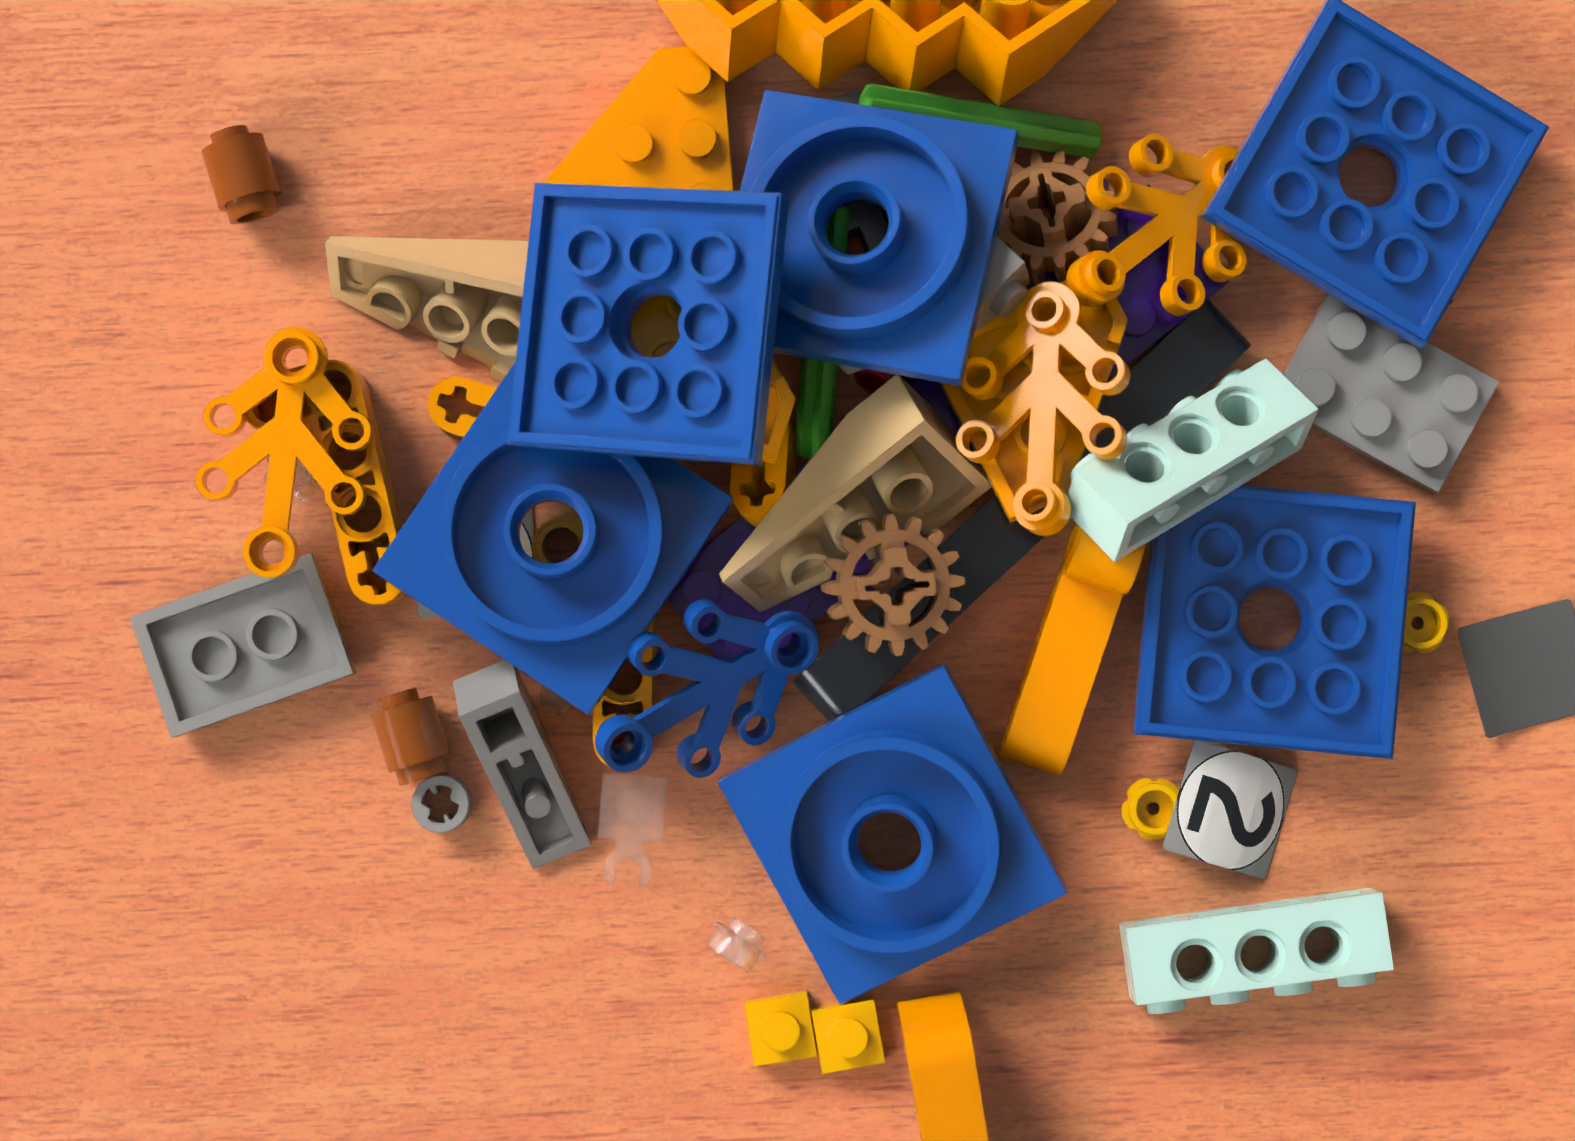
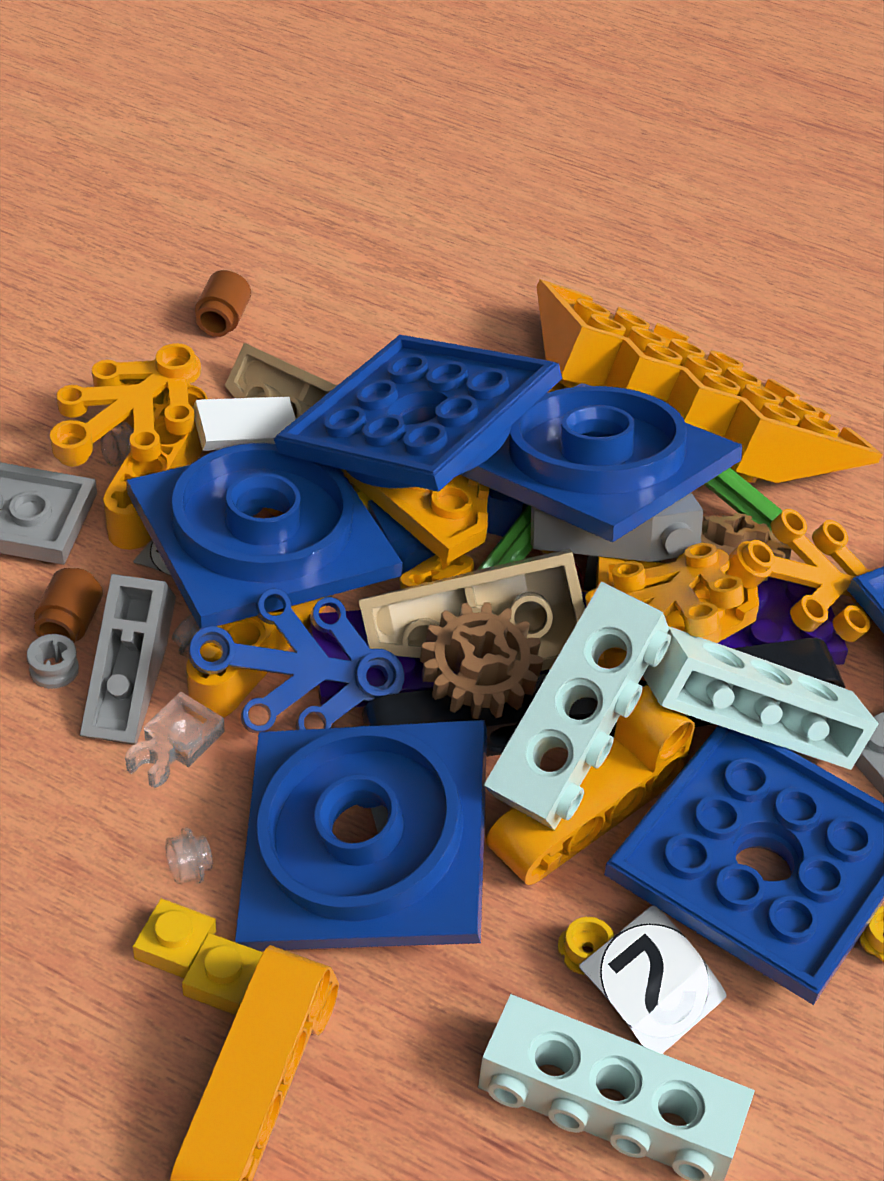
camera: 25 degrees right, 40 degrees down
none -> white tile [193,397,296,451]
none -> light aqua brick [484,581,671,830]

